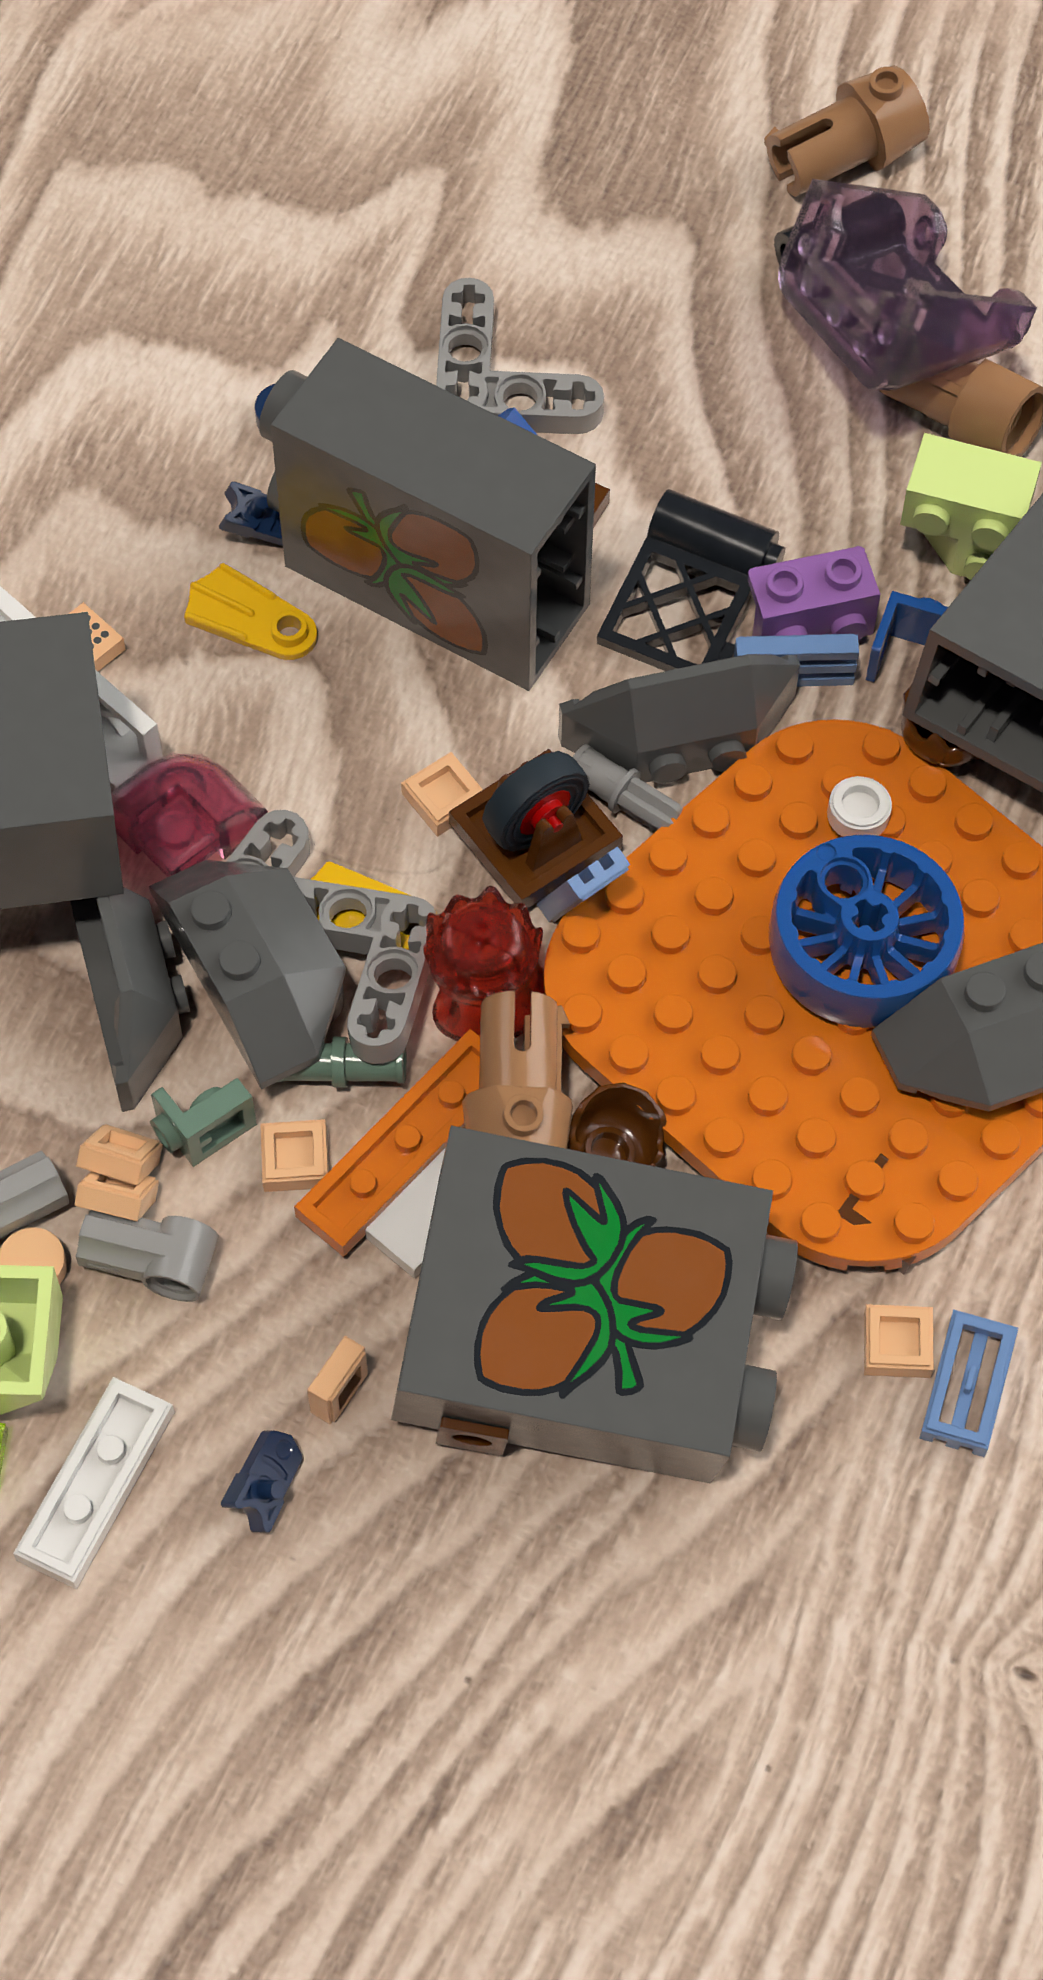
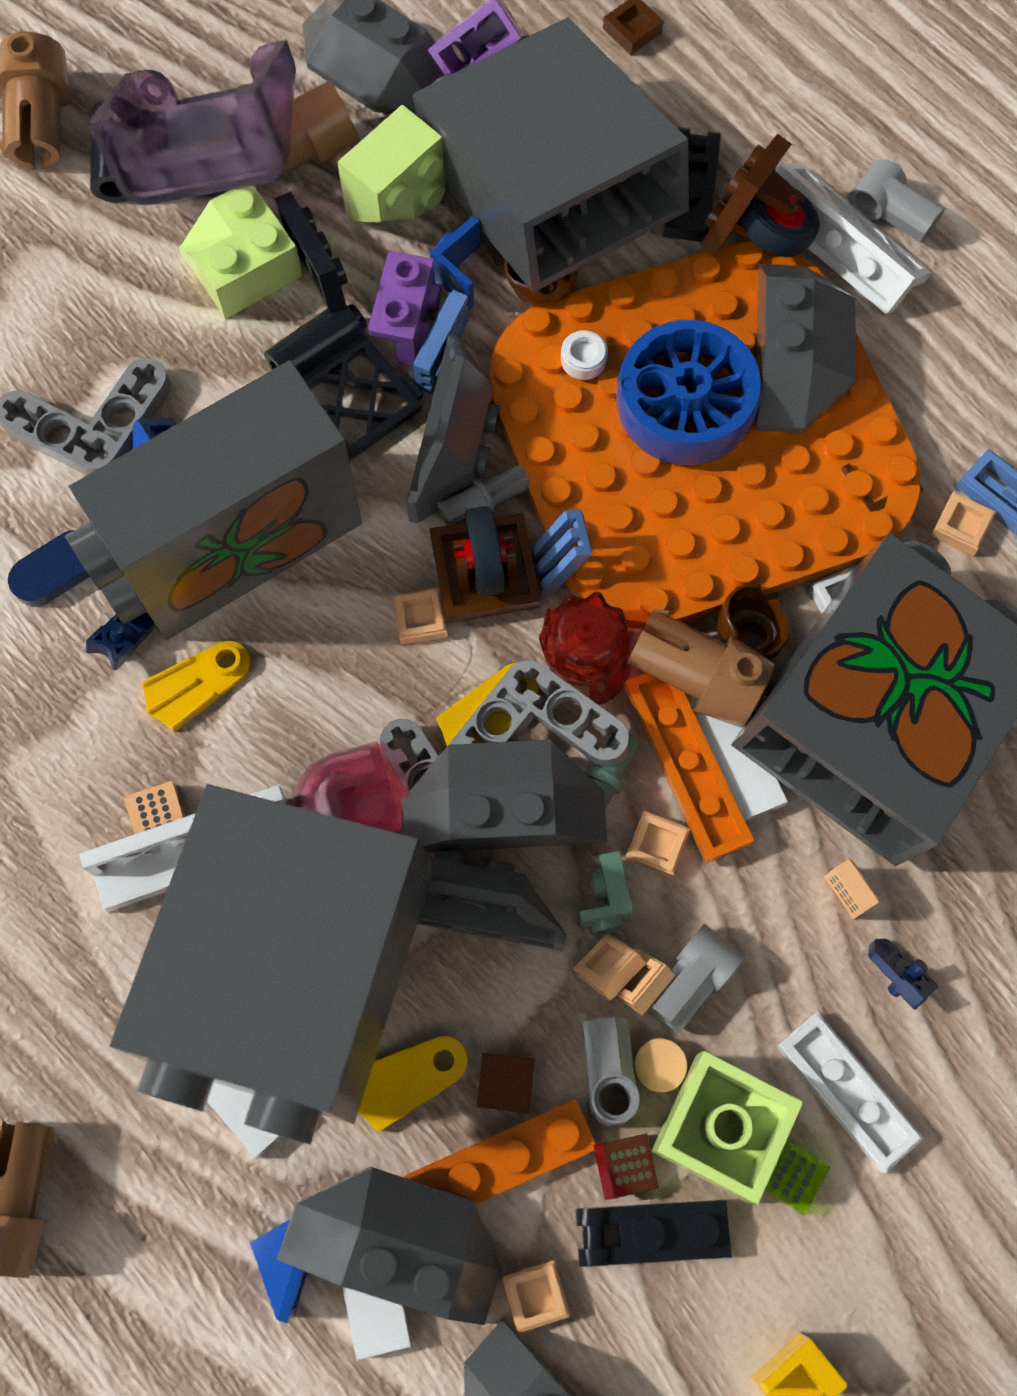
camera: 65 degrees left, 10 degrees up
none -> yellowish green slope [179,179,303,319]
none -> black plate [274,192,348,312]

